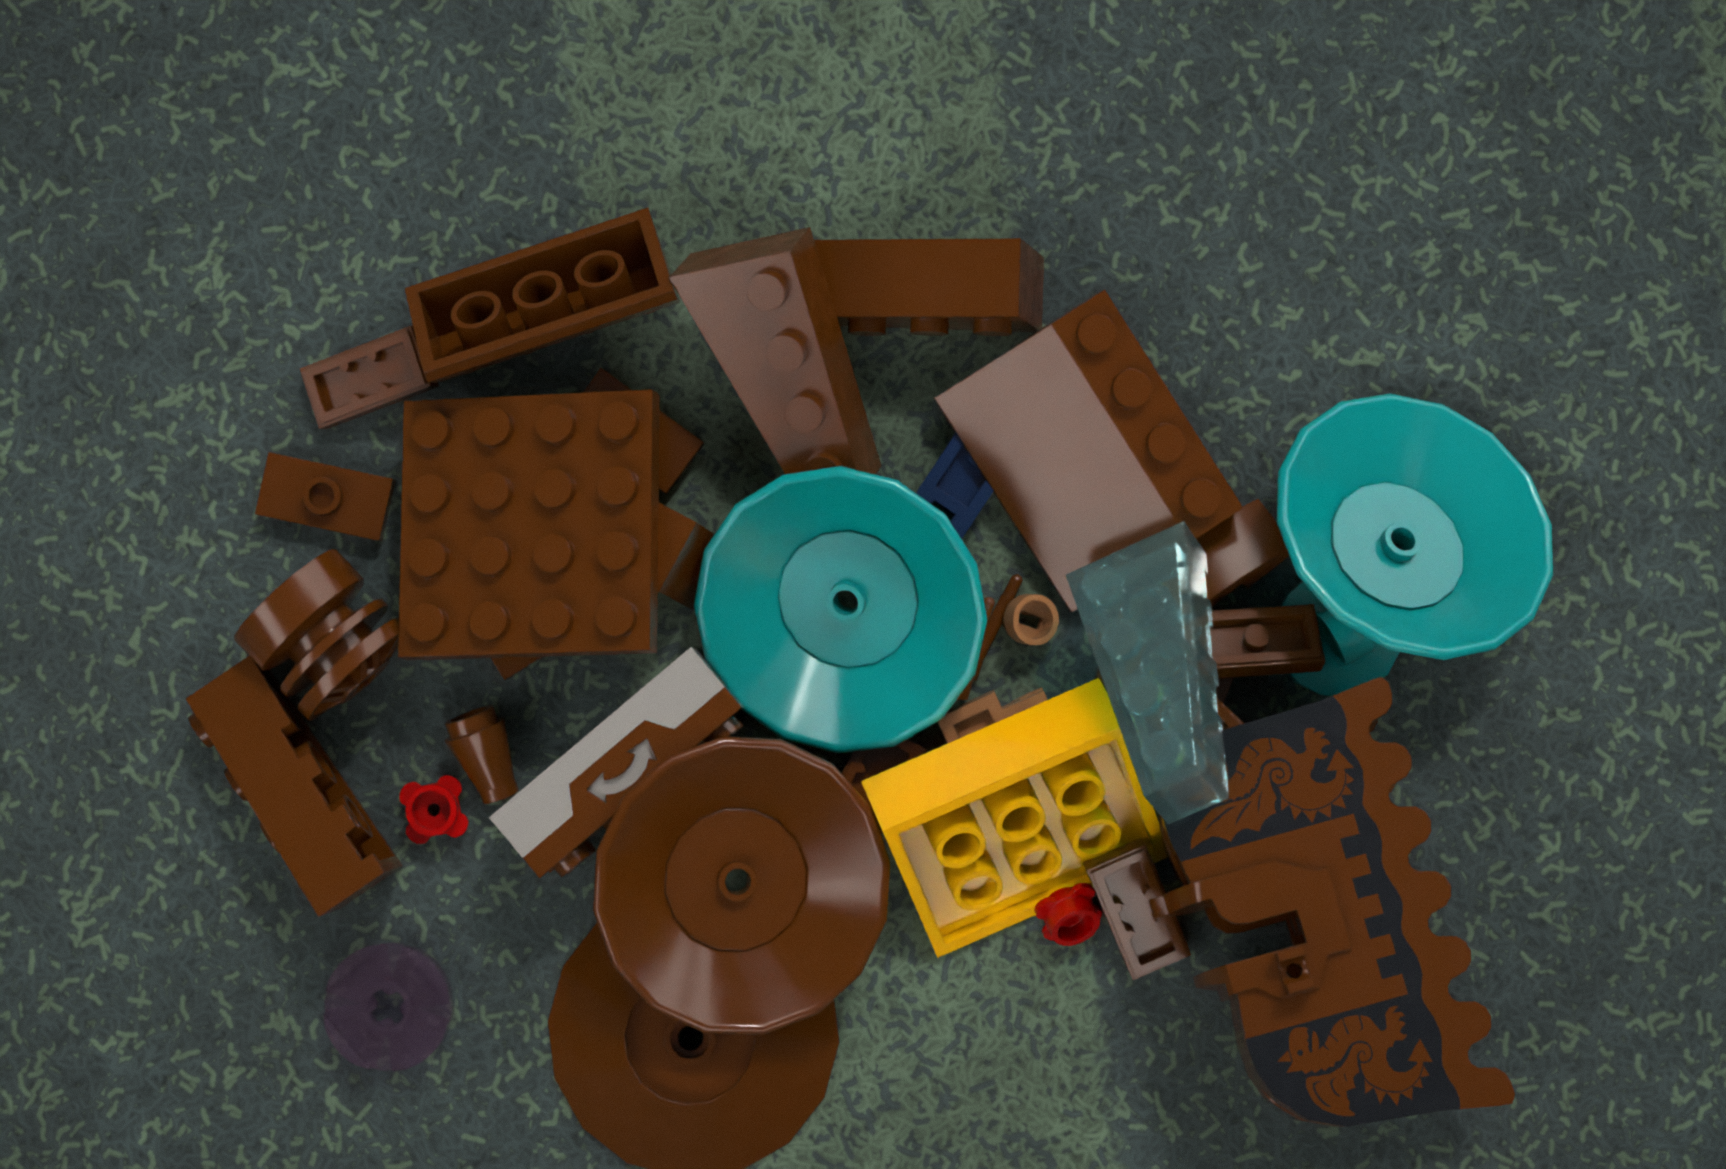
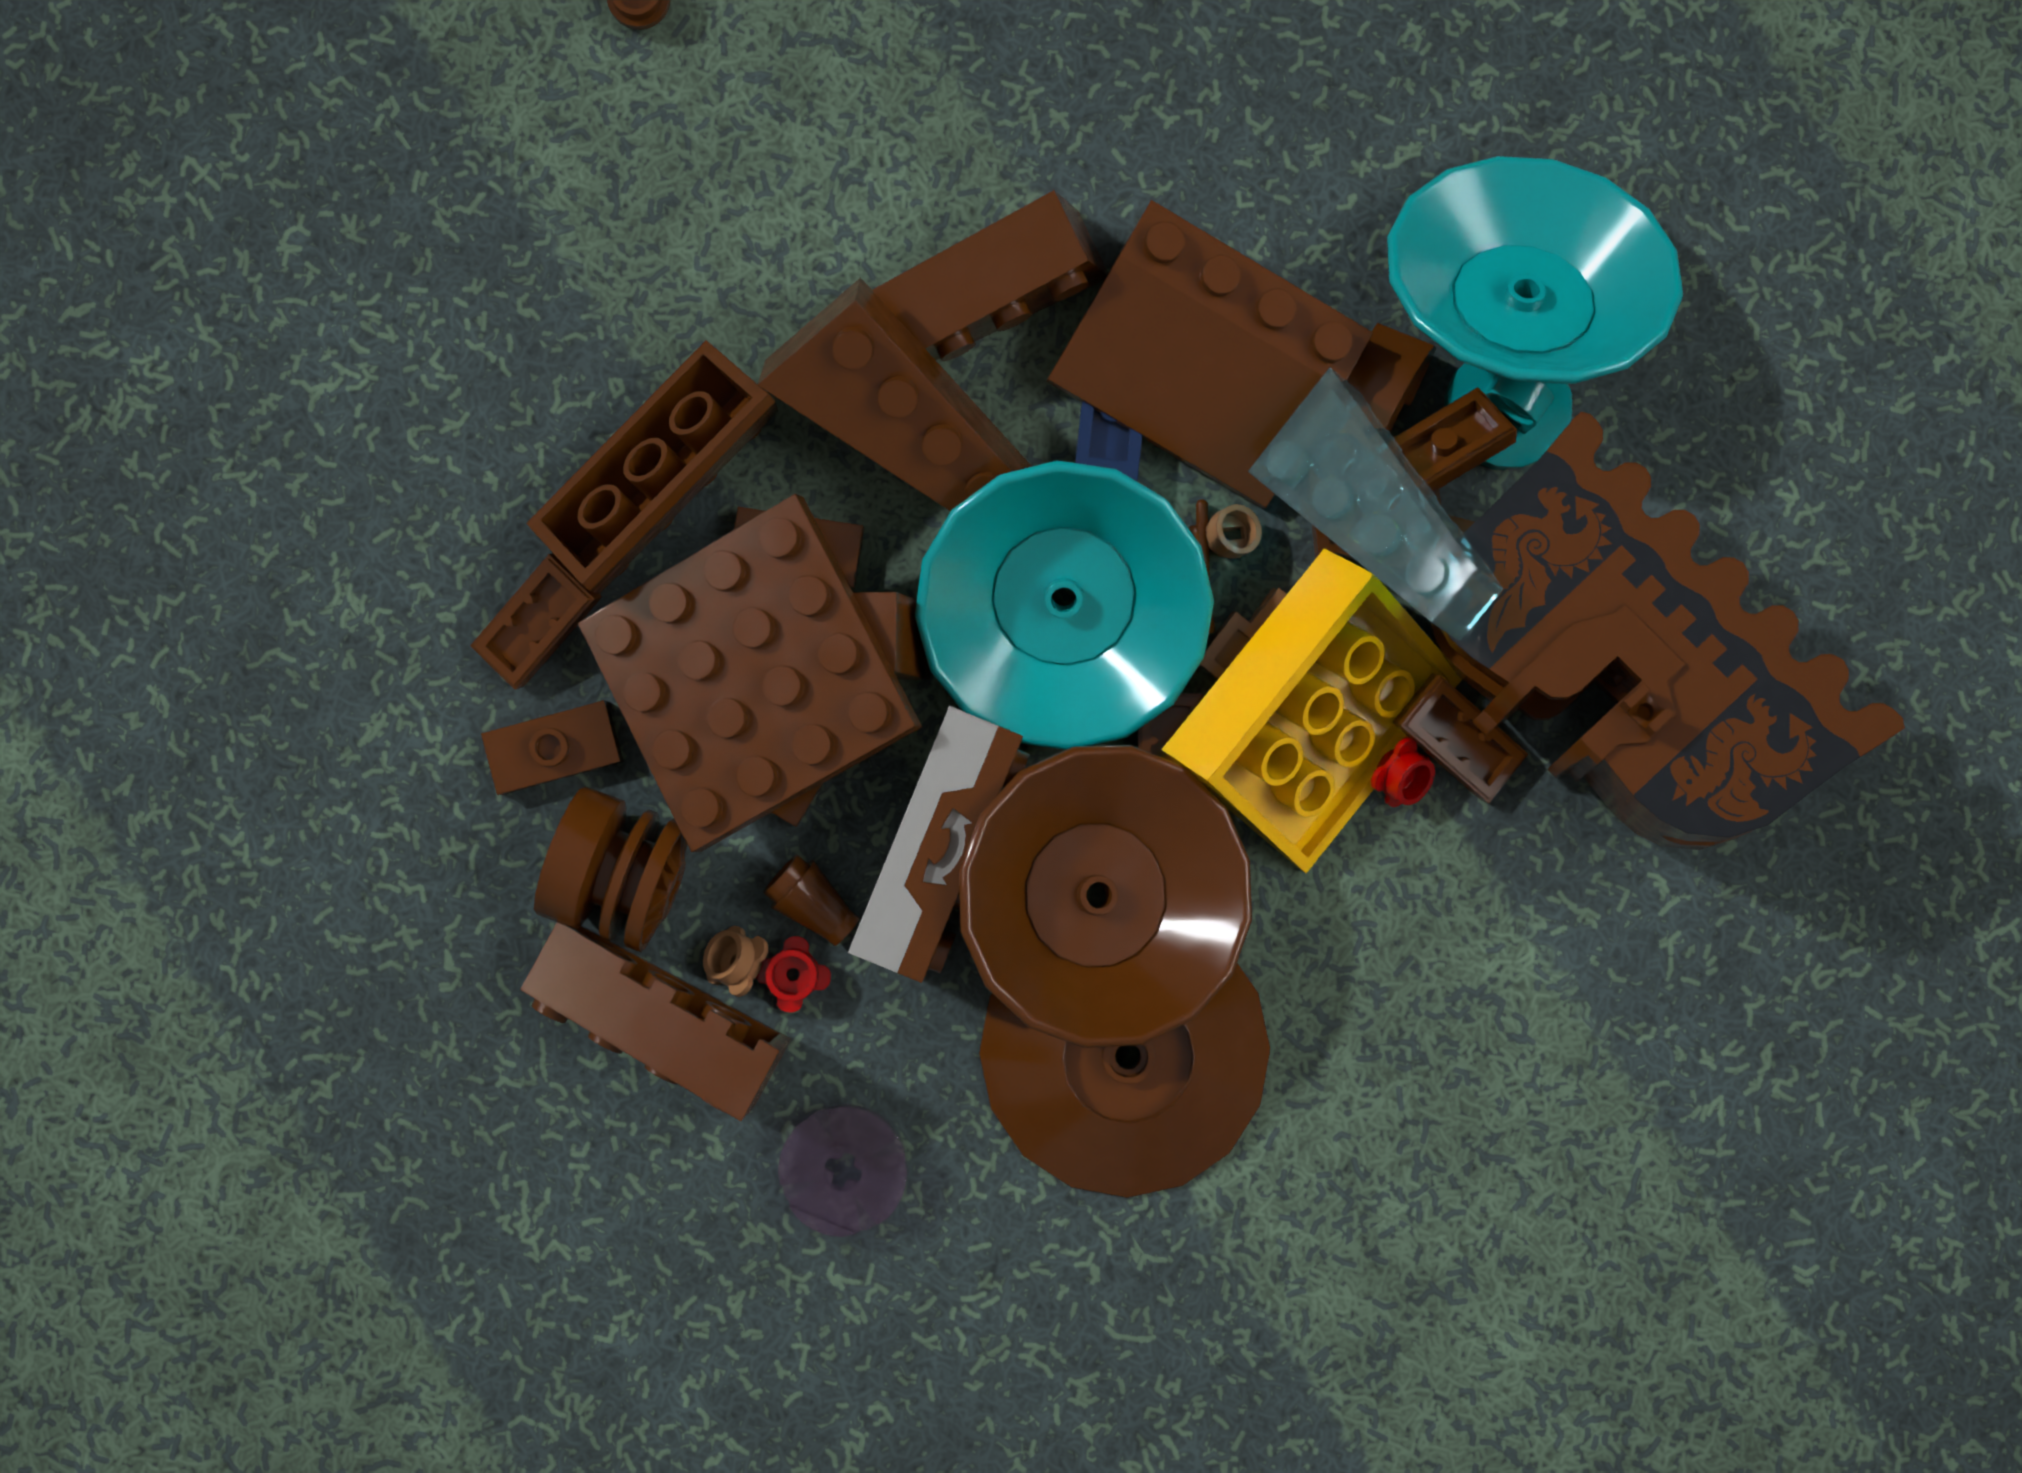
camera: 30 degrees left, 0 degrees up
none -> medium nougat plate [703,926,768,997]

